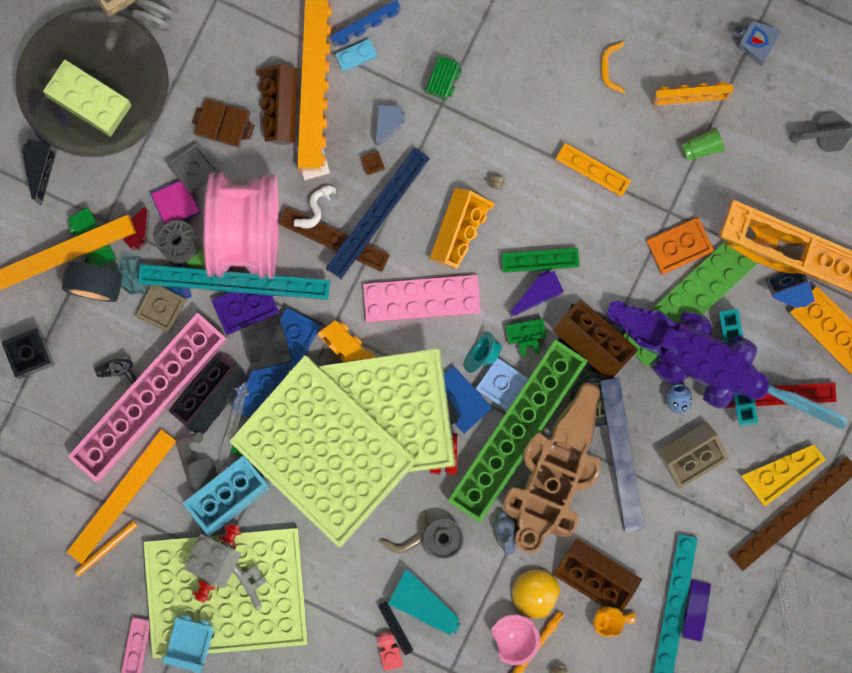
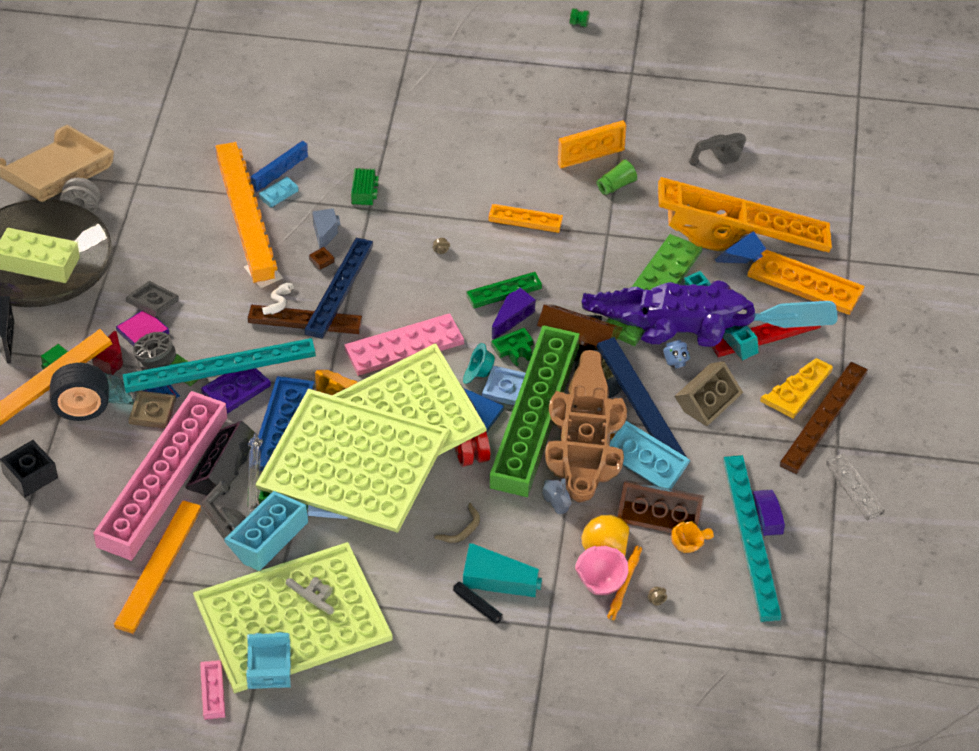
camera: 25 degrees left, 35 degrees down
light orange bar [74,521,138,577] -> none
black piece [95,355,137,385] -> none
light grey brick [184,523,242,603] -> none
reddish brown piece [192,99,255,148] -> none
bright pink wheel [205,172,279,279] -> none
black brick [244,323,292,371] -> none
reddish brown wedge [256,64,298,145] -> none
coral plate [377,632,403,671] -> none
dark grey wheel [421,518,464,559] -> none
light orange wedge [429,188,495,269] -> none
light orange animal [601,41,625,94] -> none
orange tile [646,217,714,275] -> none
sand blue torso [732,21,781,66] -> none
none -> medium azure plate [610,421,690,489]

